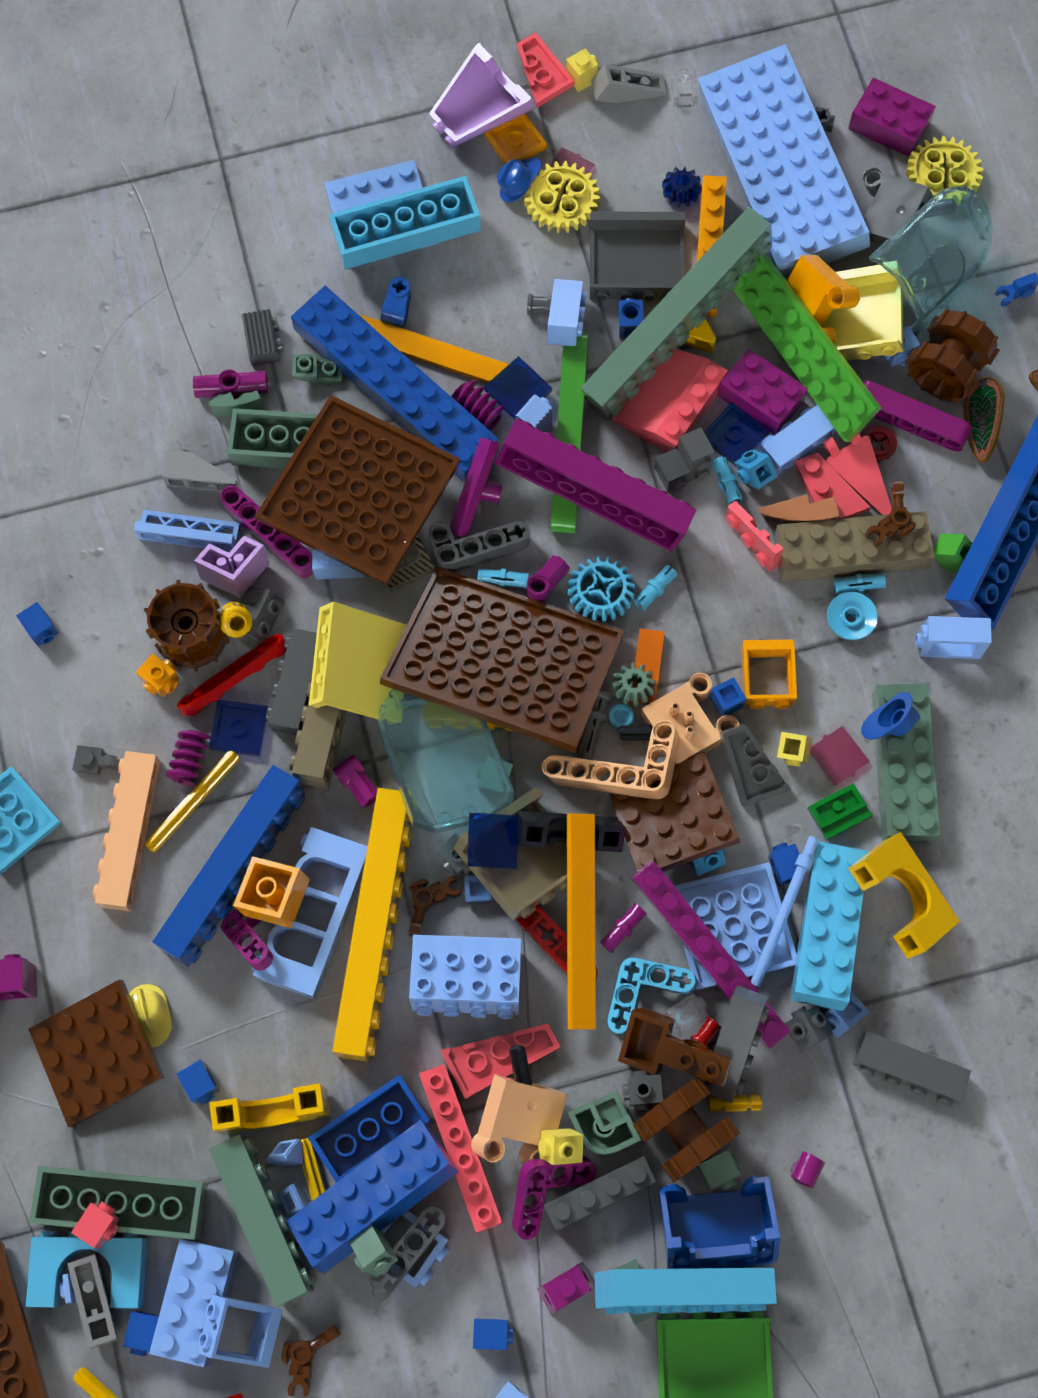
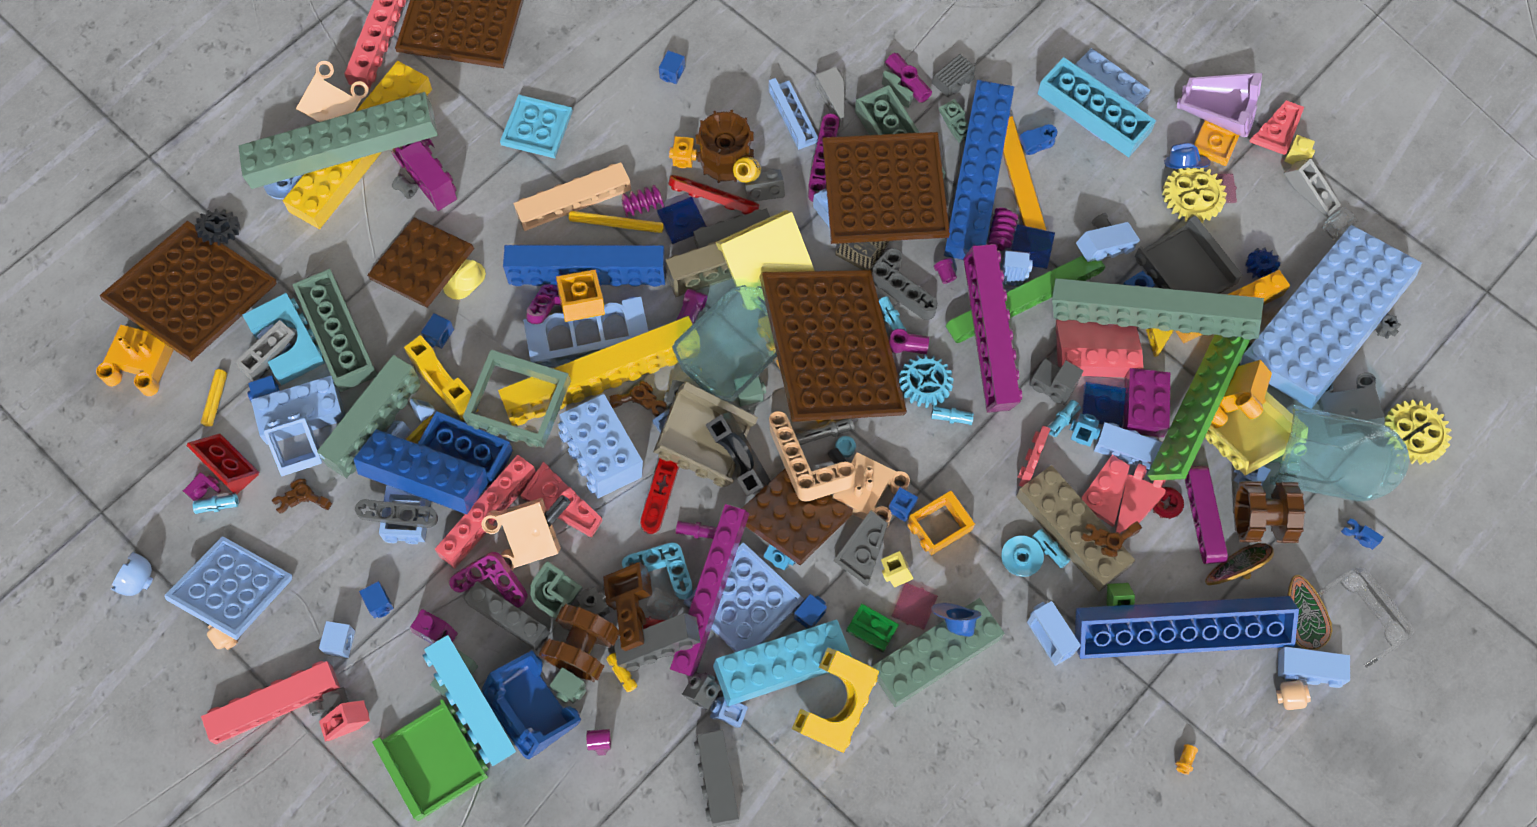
camera: 55 degrees right, 5 degrees down
coral brick [71,1201,120,1249] -> none
dark grey plate [72,745,120,775] -> none
lavender brick [194,536,270,598] -> none
sand green brick [349,1225,398,1277] -> none
magenta tile [450,437,499,538] -> none
clear blue tile [467,813,519,869] -> none
light yellow brick [538,1128,584,1165] -> none
light orange tile [567,813,596,1029] -> none
sand green gear [613,662,656,707] -> none
orange tile [630,628,665,705] -> none
light blue bar [751,836,819,988] -> none
nougat slope [759,494,841,524] -> none
magenta brick [848,77,936,157] -> none
none -> sand green window [463,350,571,448]

